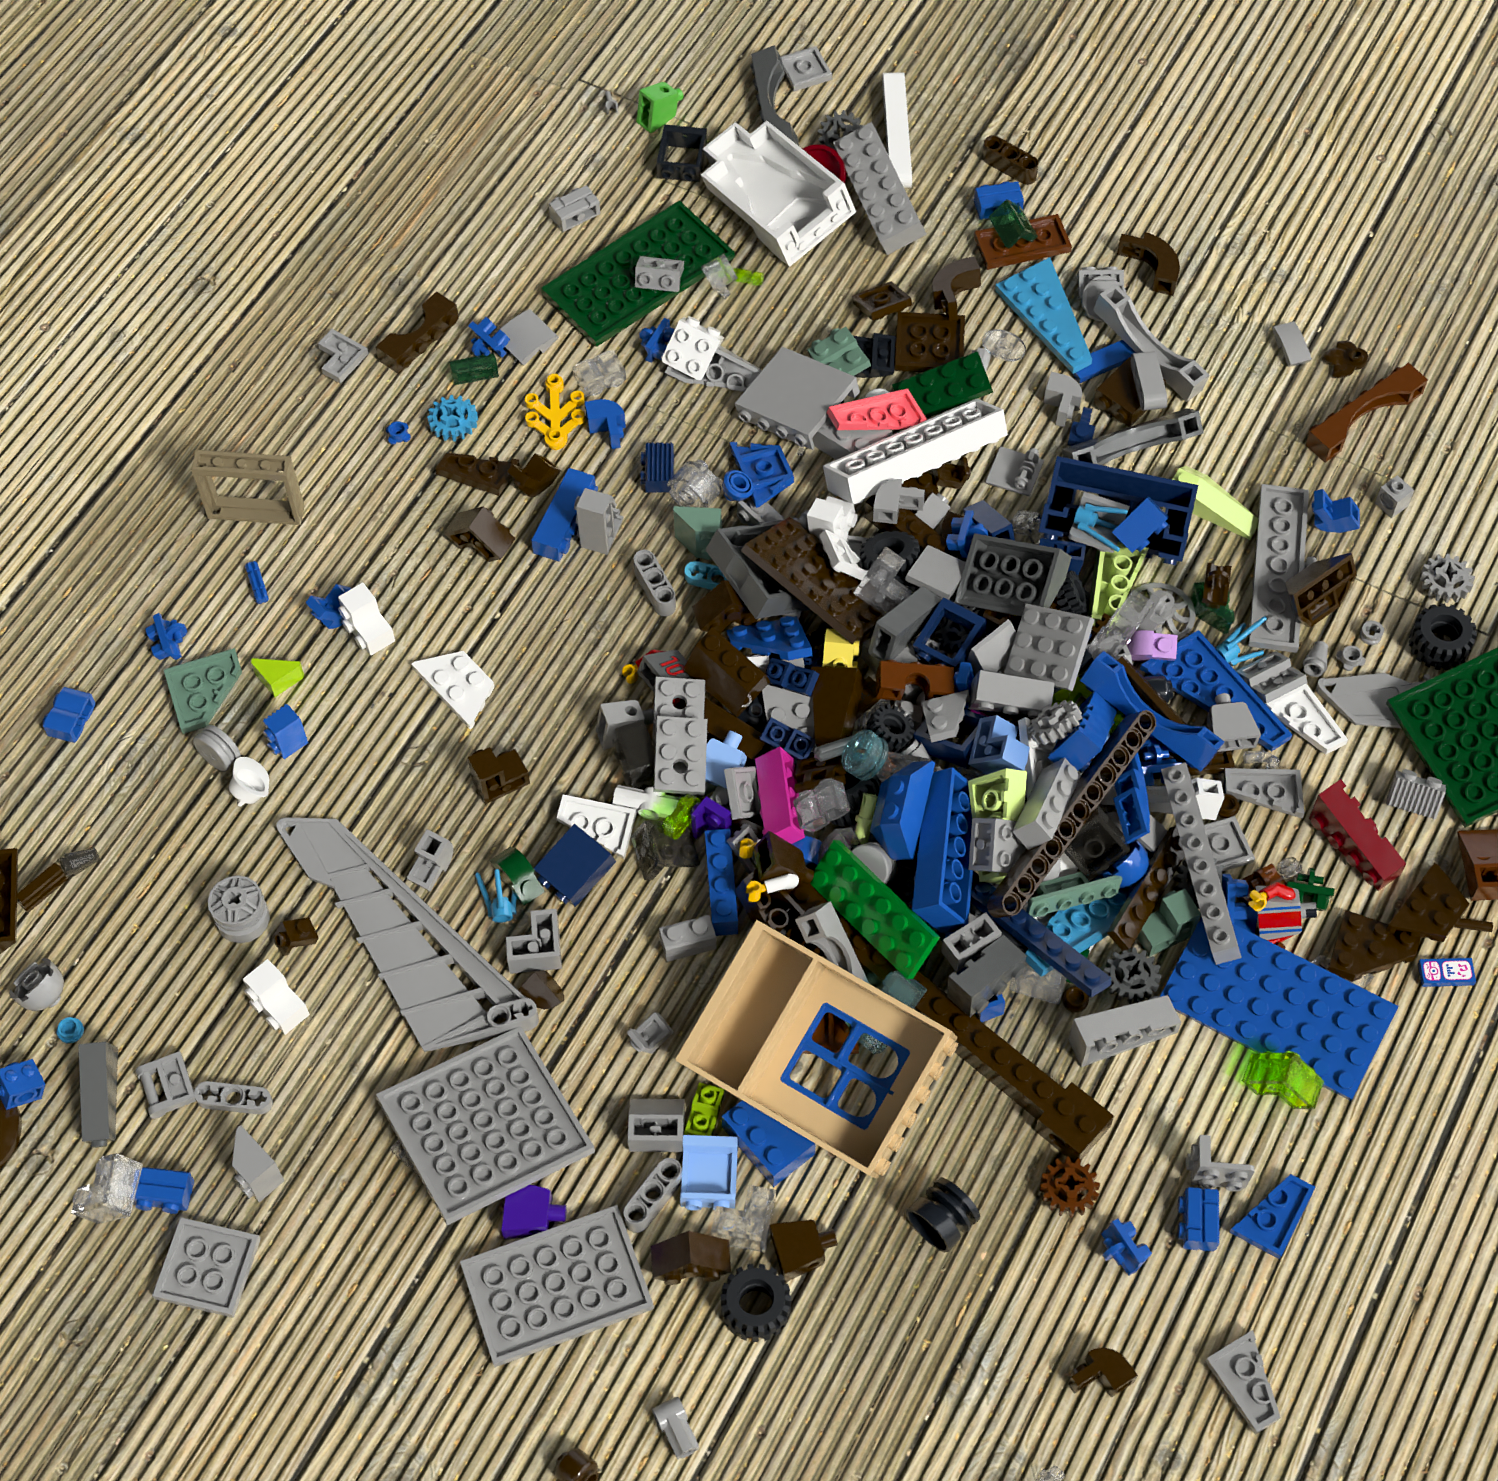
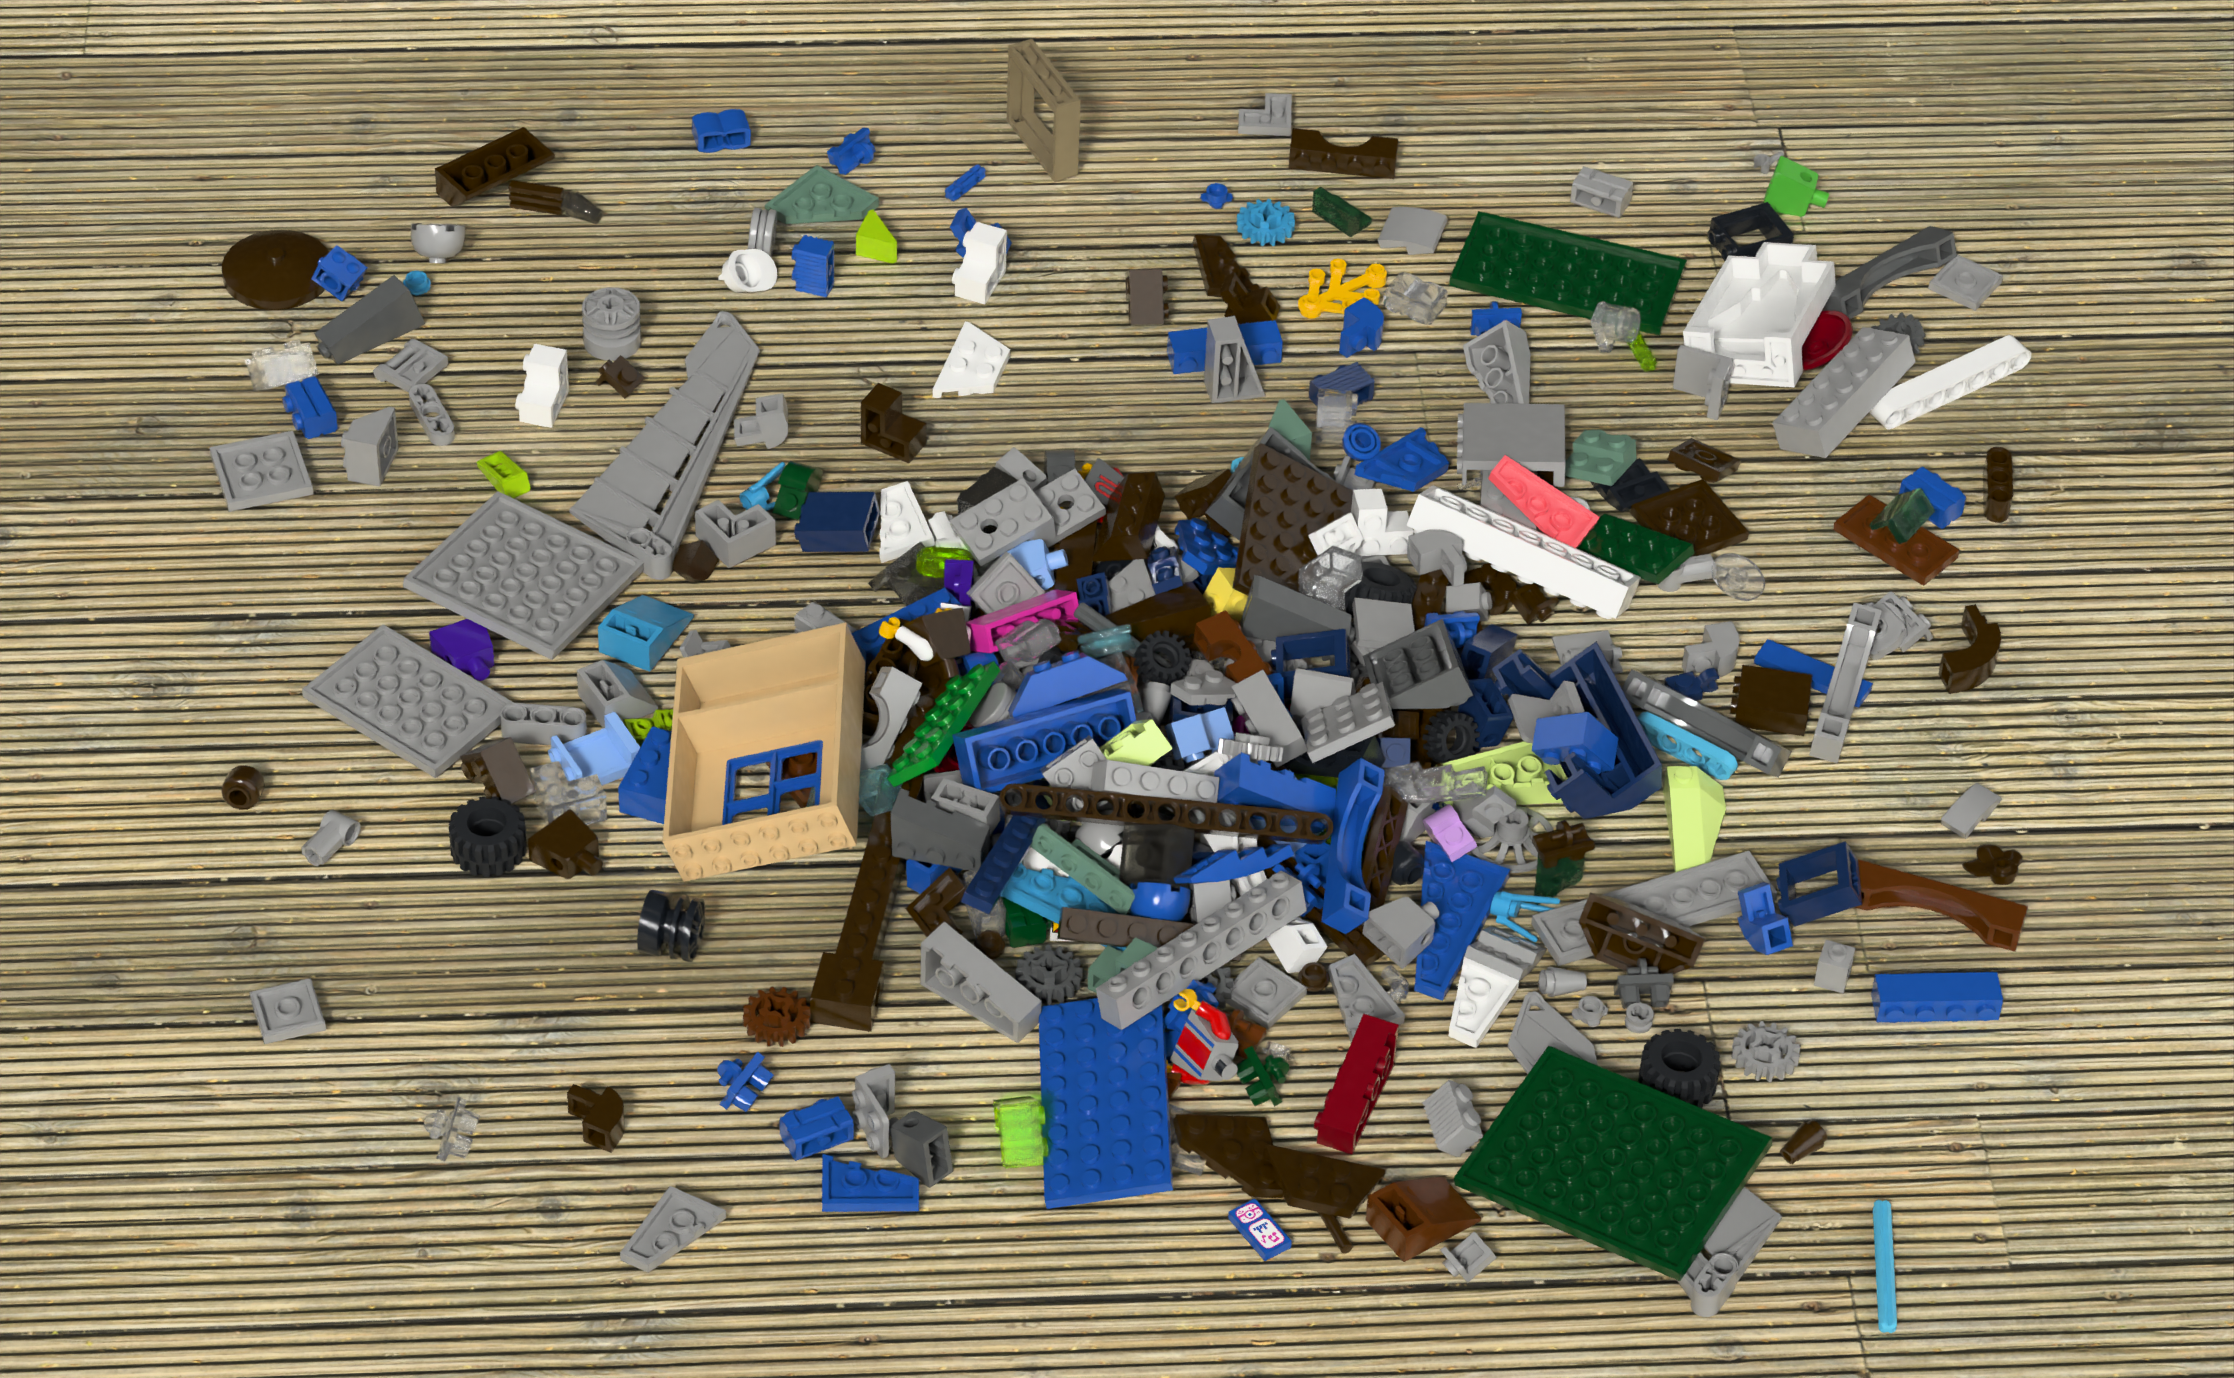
camera: 55 degrees right, 15 degrees down
blue hips [468,317,510,358] -> none
light grey beam [633,550,676,617] -> none
light grey bracket [635,256,684,292] -> none
white bracket [662,316,724,380] -> none
dark brown arch [932,256,981,321] -> none
dark azure wing [995,257,1092,374] -> none
dark azure plant [1074,503,1128,552] -> none
light grey beam [1131,351,1167,411] -> none
none -> lime slope [476,451,531,499]
none -> dark azure slope [598,595,694,672]
none -> dark grey torso [889,1111,953,1188]
none -> dark brown plate [905,867,967,937]
none -> dark grey brick [1044,449,1075,485]
none -> dark grey hips [1614,958,1674,1009]
none -> medium azure beam [1637,712,1738,780]
none -> light grey bracket [1673,345,1733,420]
none -> dark blue window [1776,841,1862,927]
none -> blue brick [1871,972,2003,1023]

